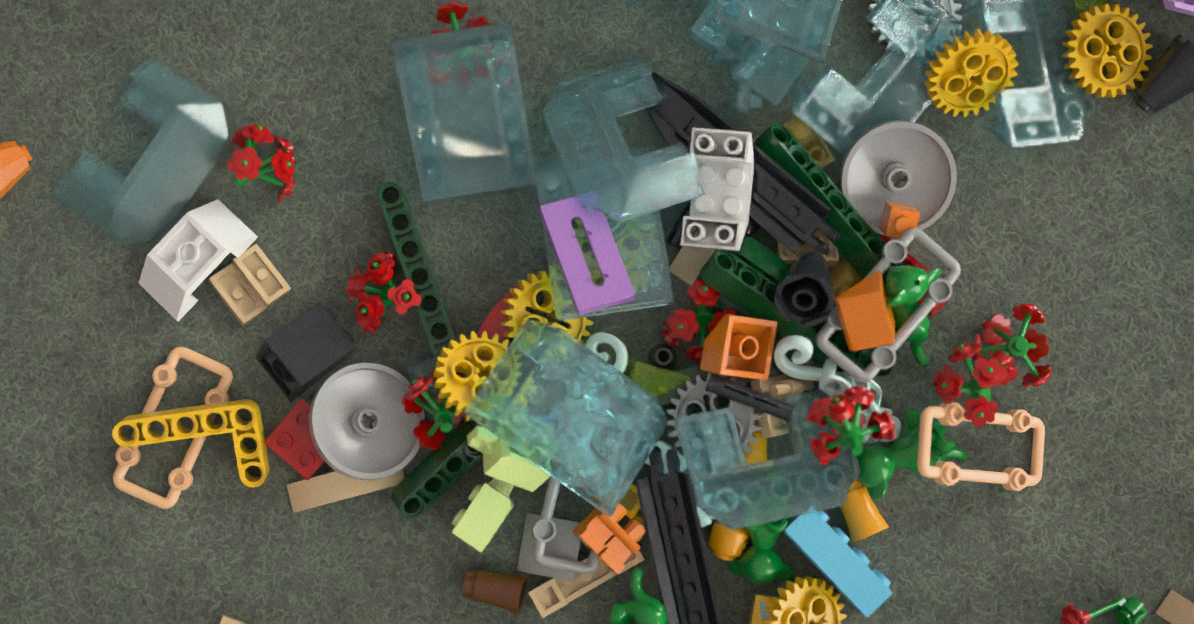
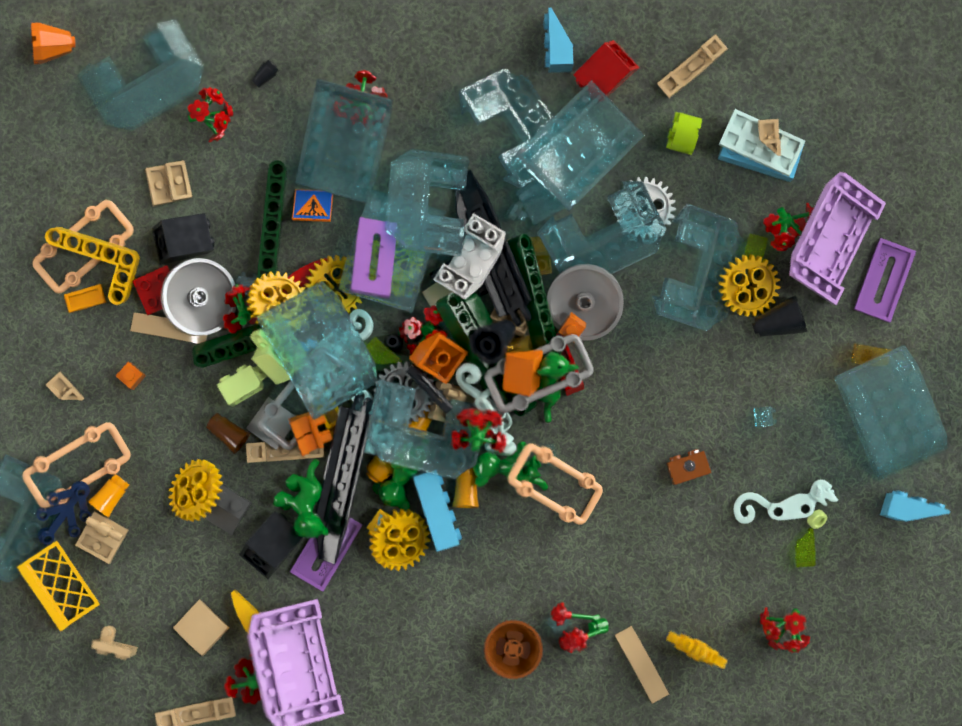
camera: 25 degrees right, 0 degrees up
white slope [139,199,258,322] -> none
red plant [344,251,422,333] -> none
yellow gear [924,29,1018,118] -> none
red plant [933,343,1017,427] -> none
red plant [970,304,1052,388] -> none
none -> light orange tile [64,284,107,313]
none -> orange brick [116,362,146,390]
none -> black cone [251,60,279,88]
none -> piece [292,189,333,222]
none -> dark orange piece [666,449,711,485]

